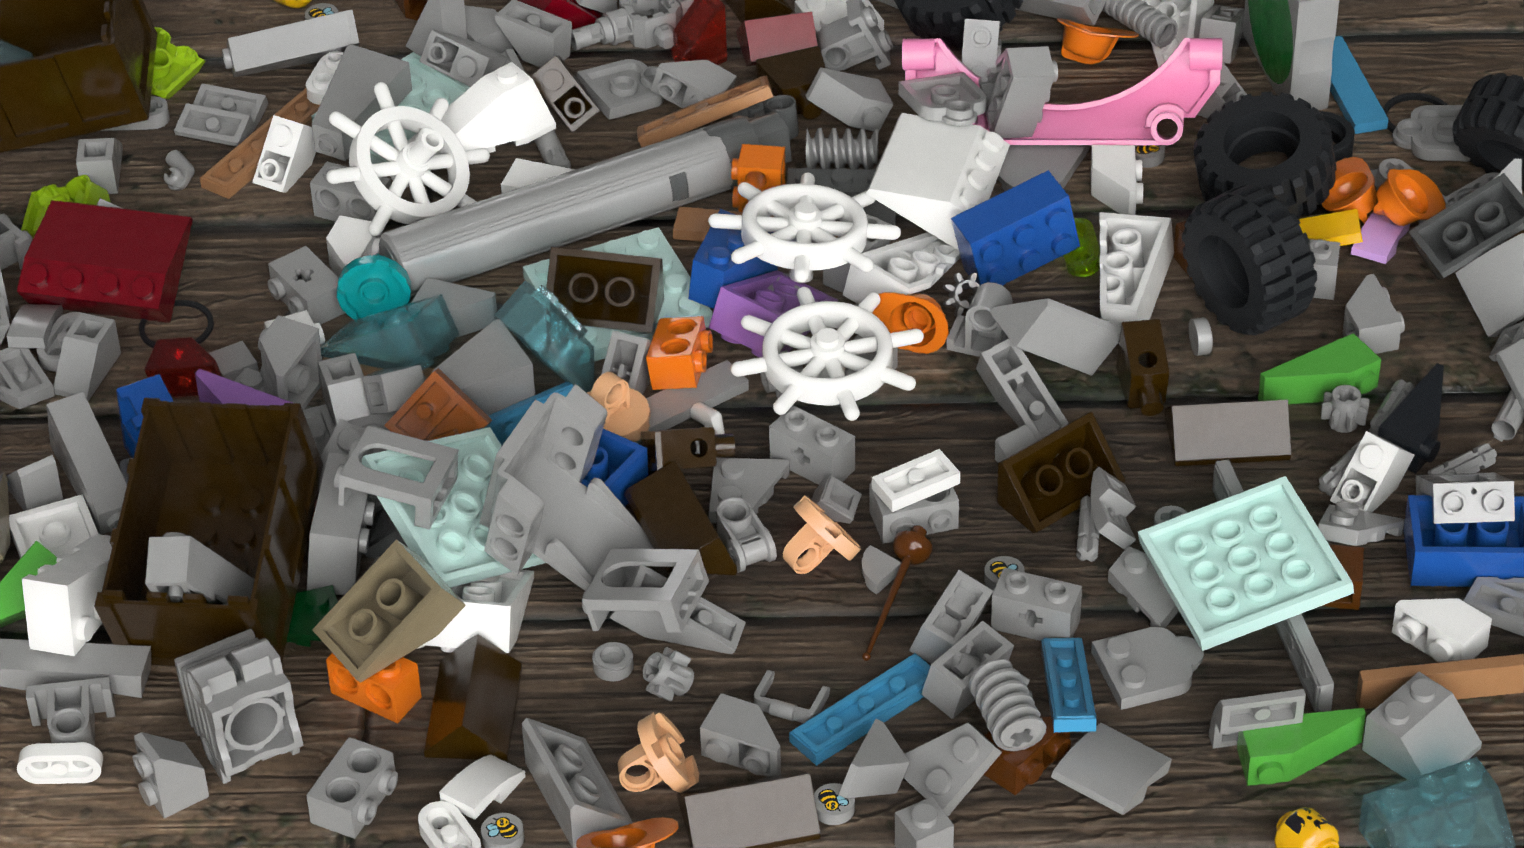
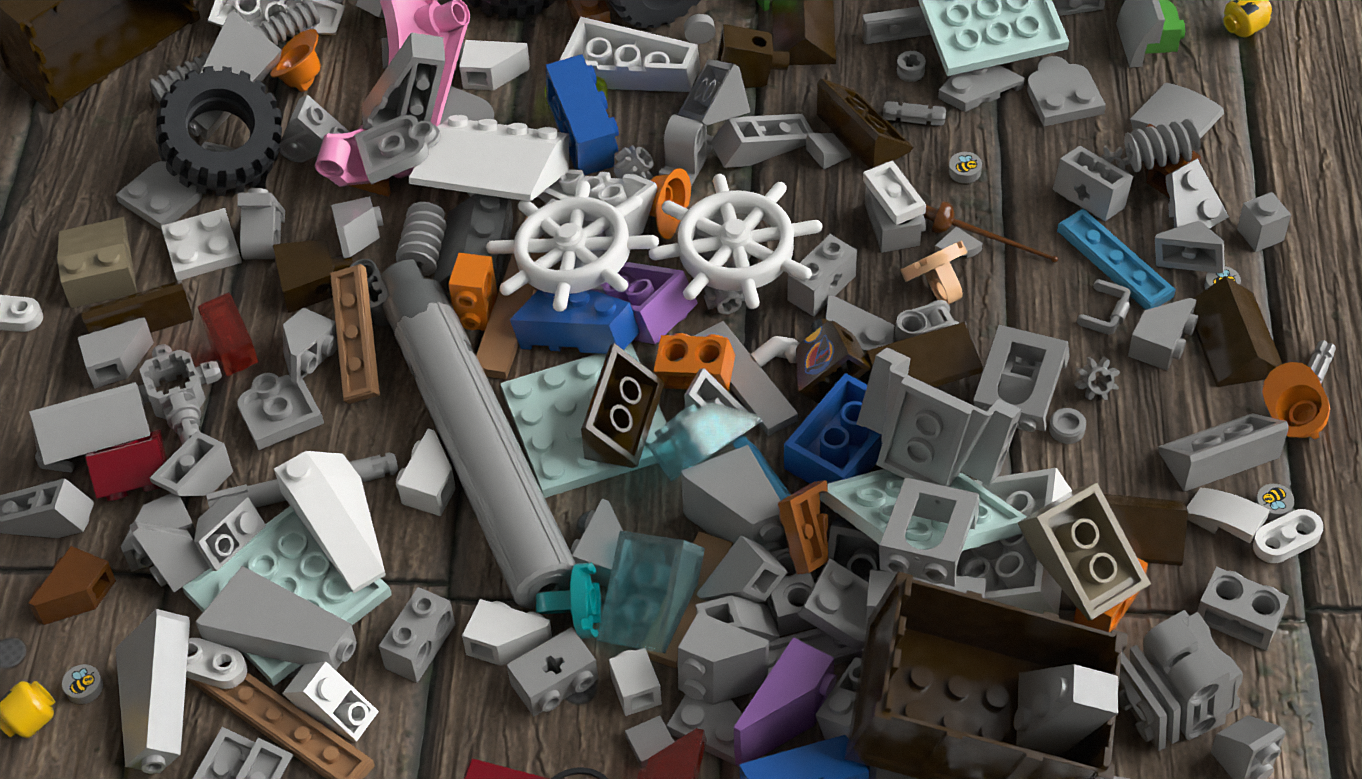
camera: 85 degrees left, 10 degrees up
white piece [326,82,490,236] -> none
slope [530,55,600,132] -> none
light nougat tile [587,372,651,442] -> none
light nougat tile [618,712,699,793] -> none
slope [736,11,818,66] -> none
light grey slope [812,474,862,524] -> none
light grey brick [909,570,993,664] -> none
light grey brick [991,568,1082,641] -> none
dark azure tile [1041,638,1096,733] -> none
light grey slope [1091,467,1136,550] -> none

